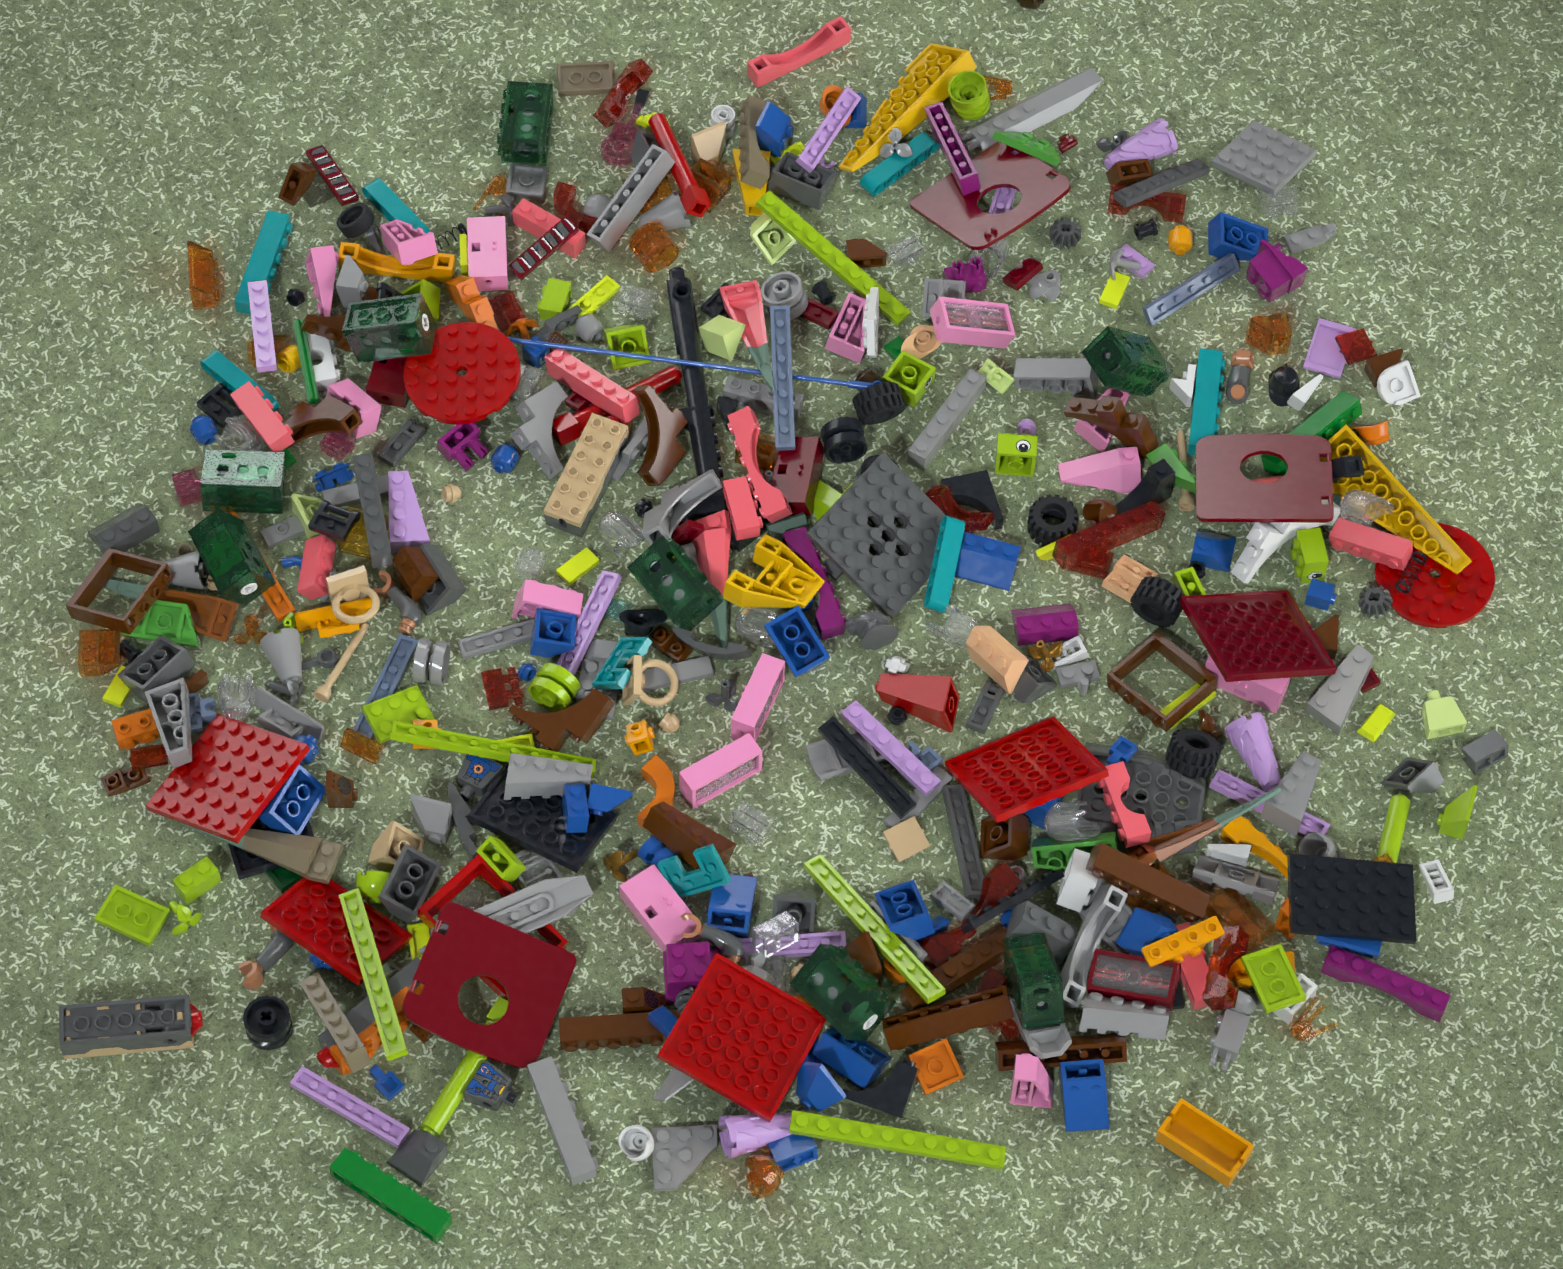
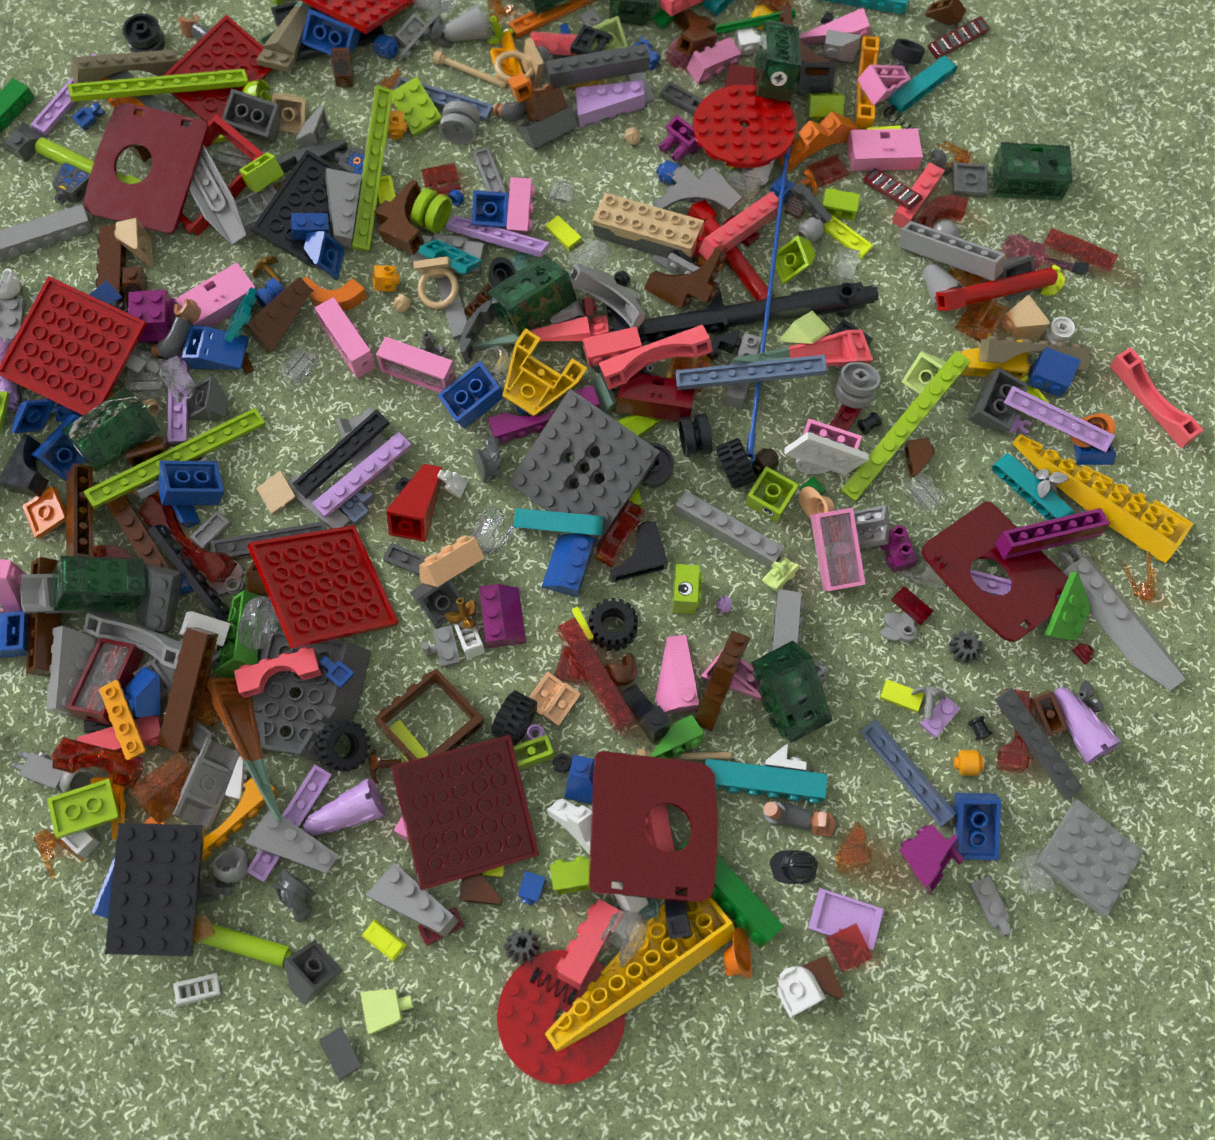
camera: 90 degrees right, 10 degrees up
dark grey plate [302,648,338,671] -> none
dark tan tile [557,61,614,96] -> none
clear orange wheel [629,221,679,273] -> none
lime wheel [948,71,991,120] -> none
white slope [1287,374,1323,411] -> none
magenta arch [1321,945,1451,1023] -> none
lime slope [1436,785,1478,840] -> none
none -> tan slope [114,218,153,267]
none -> dark grey piece [271,868,315,923]
none -> orange brick [507,72,533,103]

